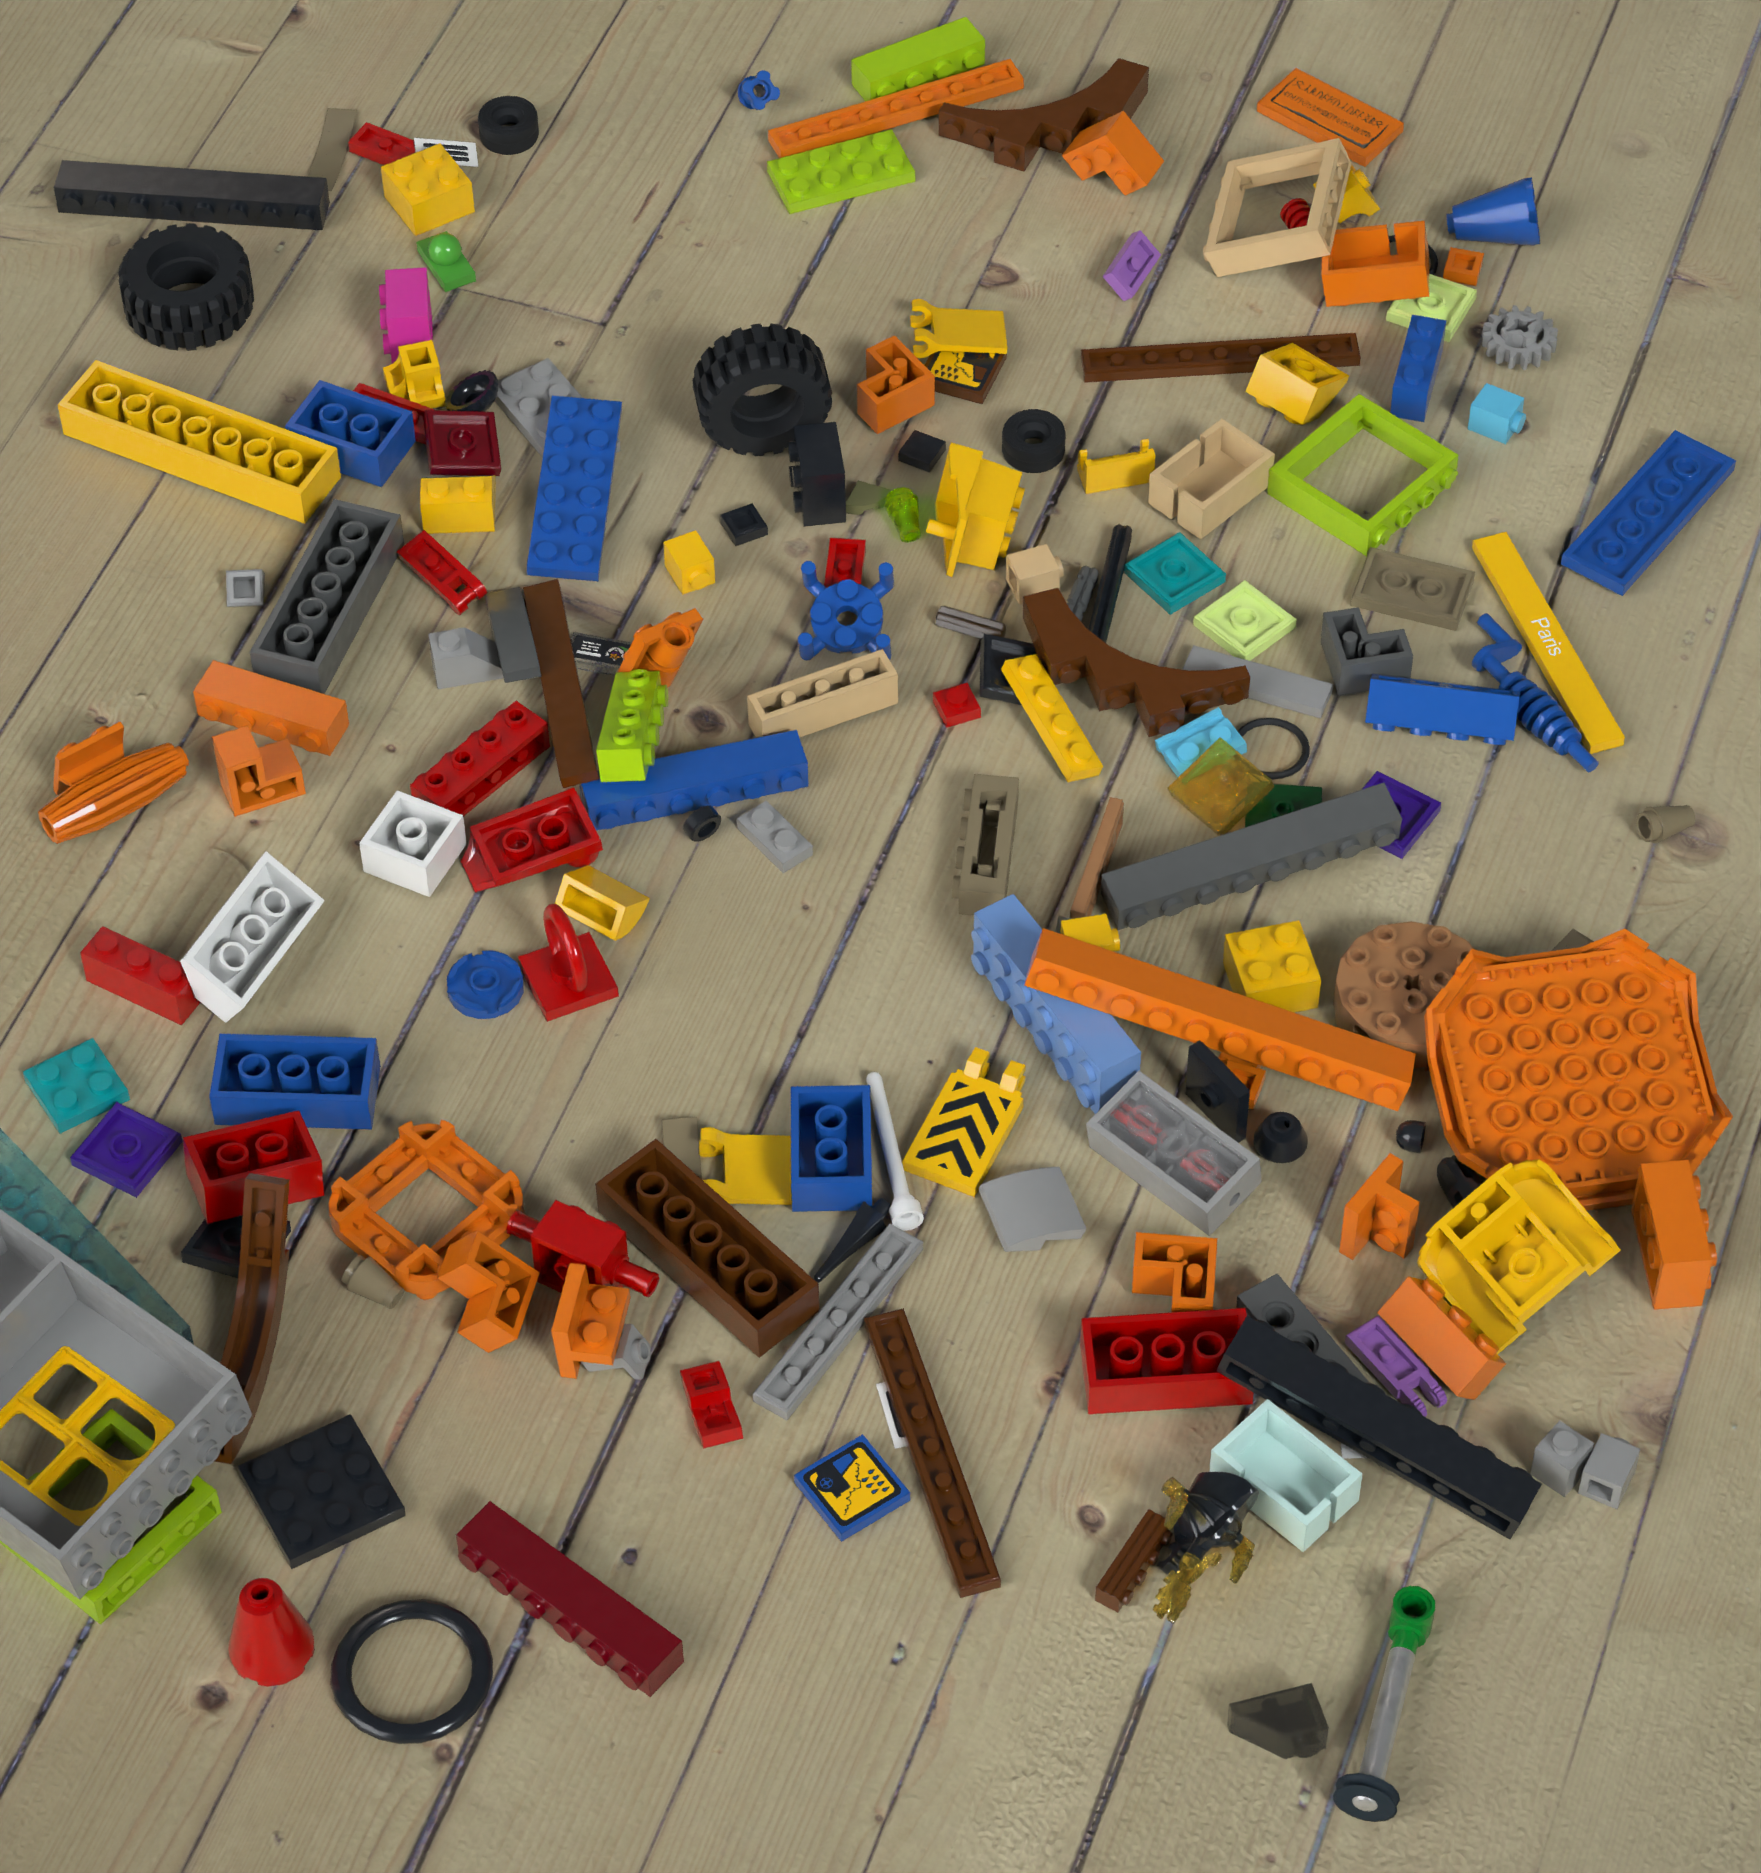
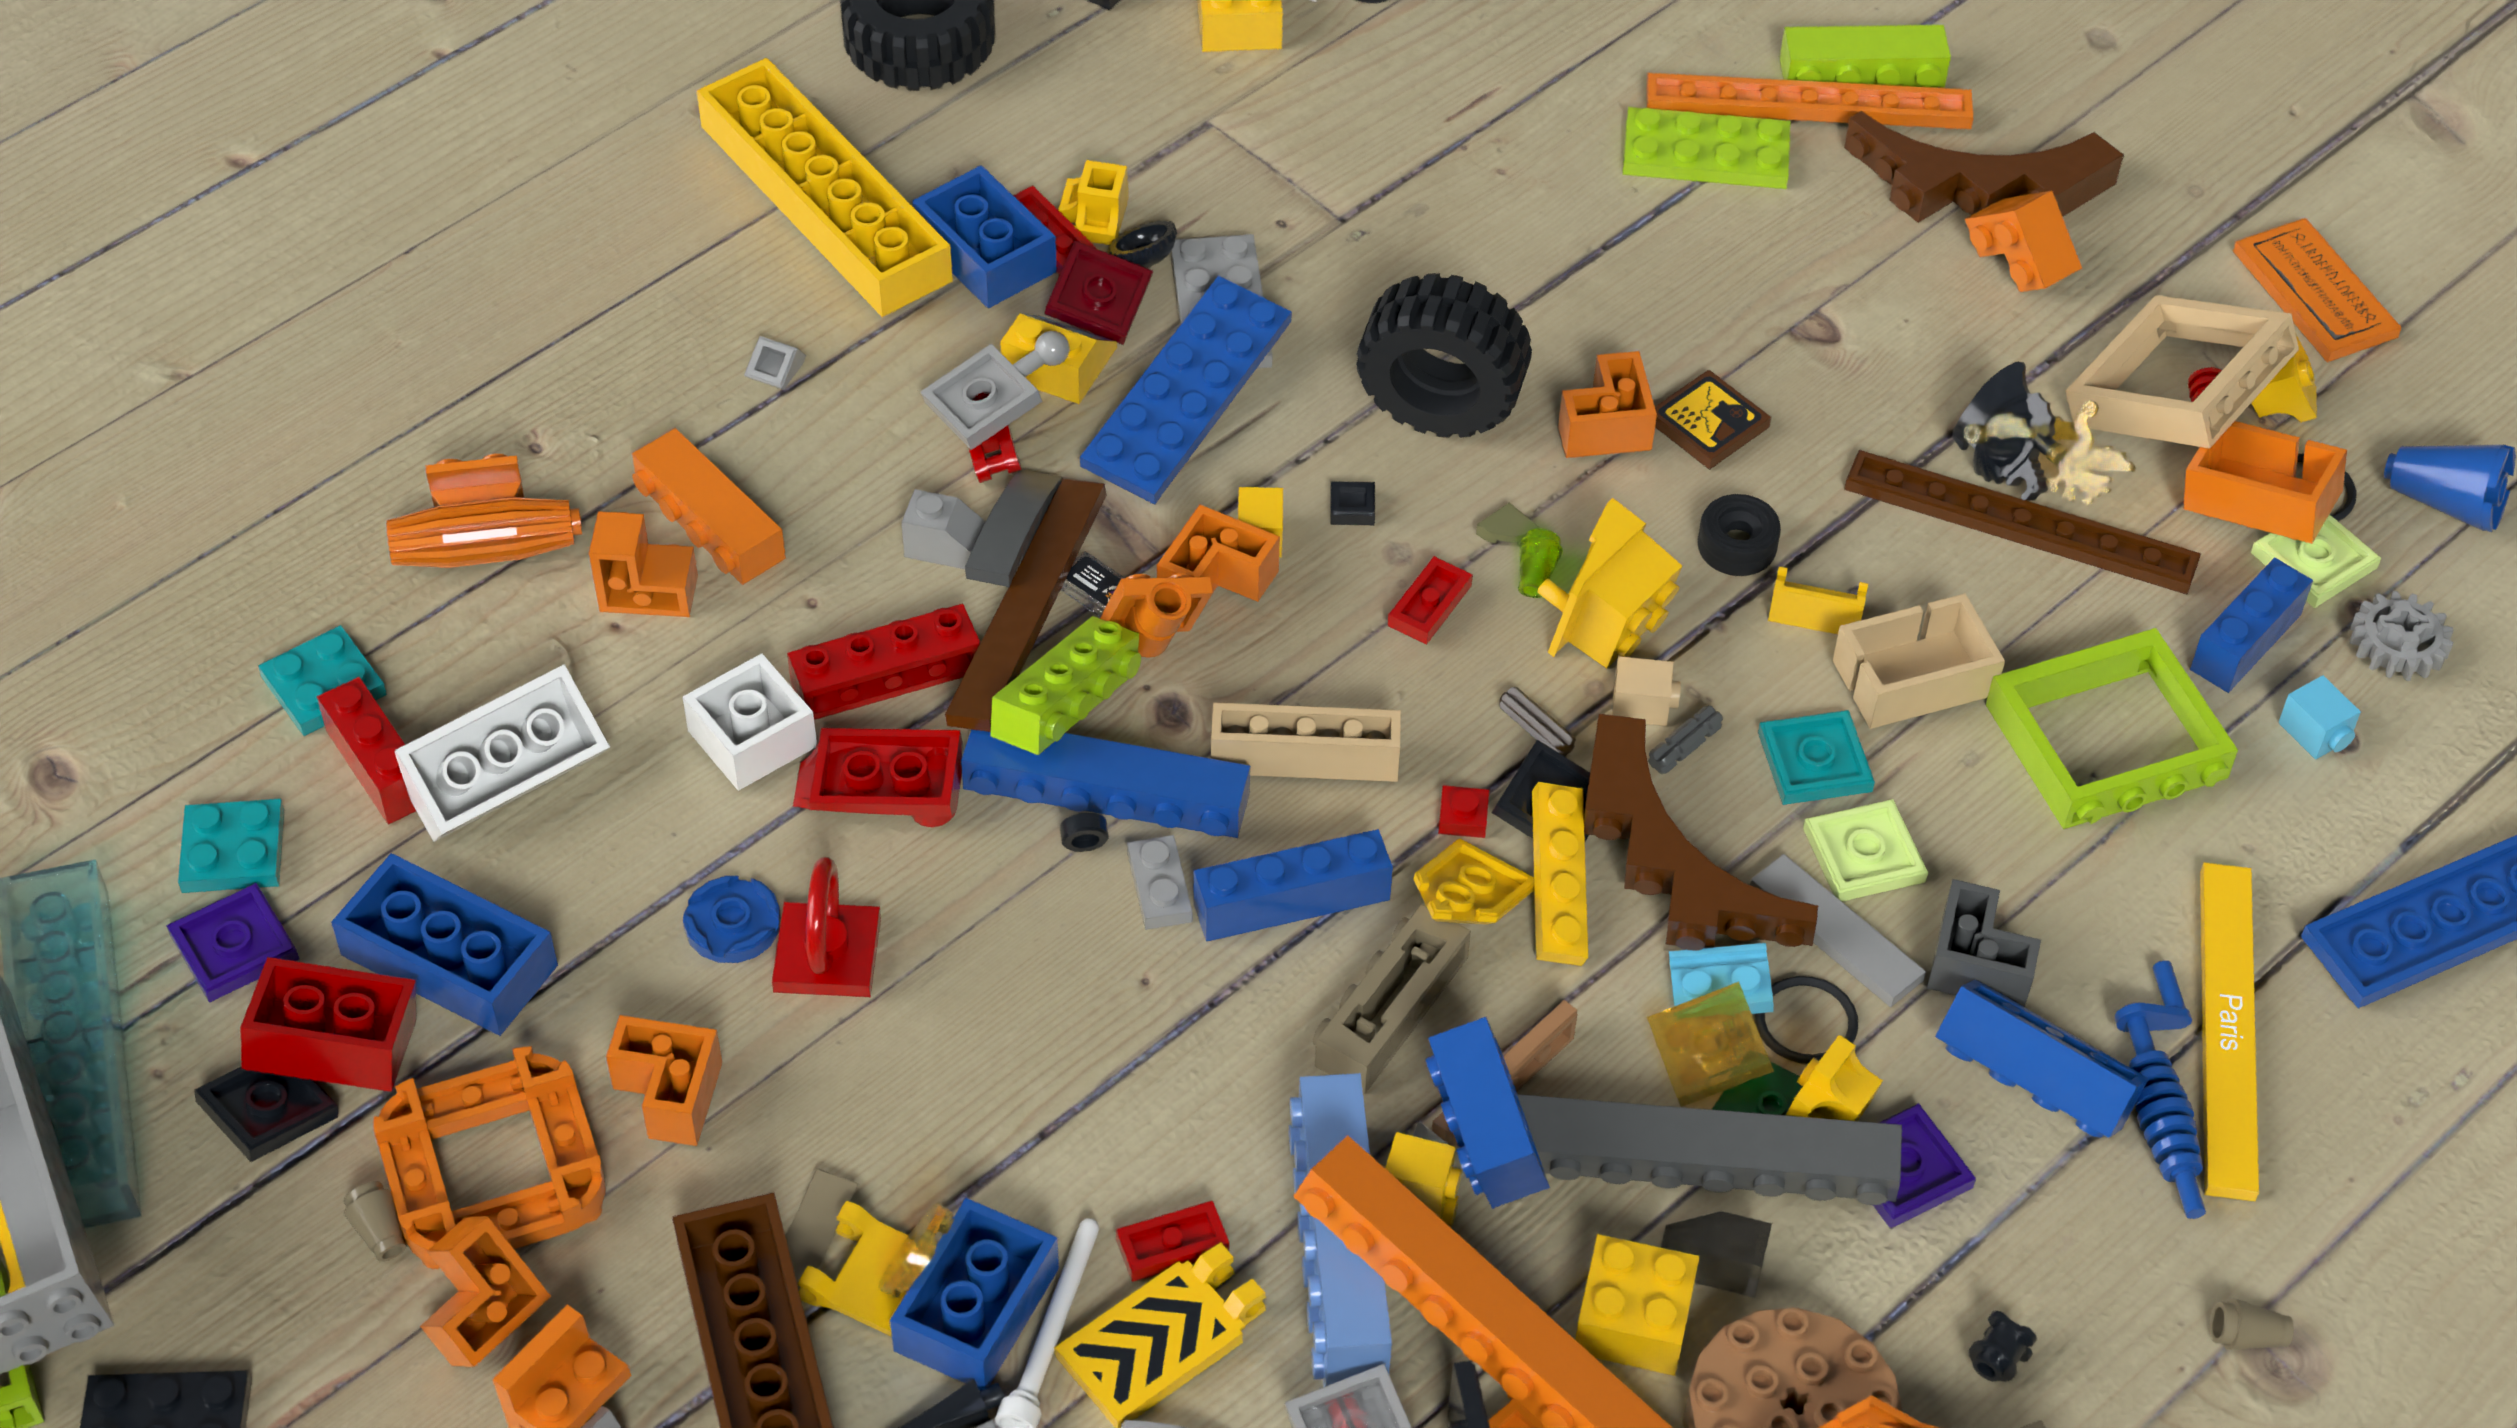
camera: 25 degrees right, 0 degrees up
reddish brown arch [214,1173,290,1464] -> none
dark grey brick [250,499,404,694] -> none
dark pink brick [379,267,433,363] -> none
bright green tile [416,231,476,292] -> none
red brick [506,1200,659,1298] -> none
yellow brick [555,865,650,941] -> none
blue brick [738,70,780,110] -> none
black brick [788,422,846,527] -> none
blue plate [798,561,894,661] -> none
black tile [898,430,946,473] -> none
yellow flag [910,299,1008,358] -> none
black axle [1088,524,1132,643] -> none
medium lavender plate [1102,230,1161,301] -> none
yellow slope [1245,343,1349,425] -> none
dark tan tile [1351,547,1475,631] -> none
orange plate [1443,247,1484,286] -> none
none -> teal plate [258,625,387,736]
none -> orange brick [606,1015,723,1146]
none -> clear yellow tile [878,1202,954,1299]
none -> light grey plate [920,331,1070,450]
none -> red plate [1116,1200,1230,1282]
none -> orange brick [1157,504,1280,602]
none -> blue brick [1193,829,1393,942]
none -> yellow tile [1413,839,1534,925]
none -> blue brick [1425,1017,1550,1209]
none -> clear smoke slope [1660,1211,1772,1298]
none -> yellow brick [1785,1035,1883,1121]
none -> helmet [1952,362,2136,504]
none -> black brick [1969,1311,2037,1382]

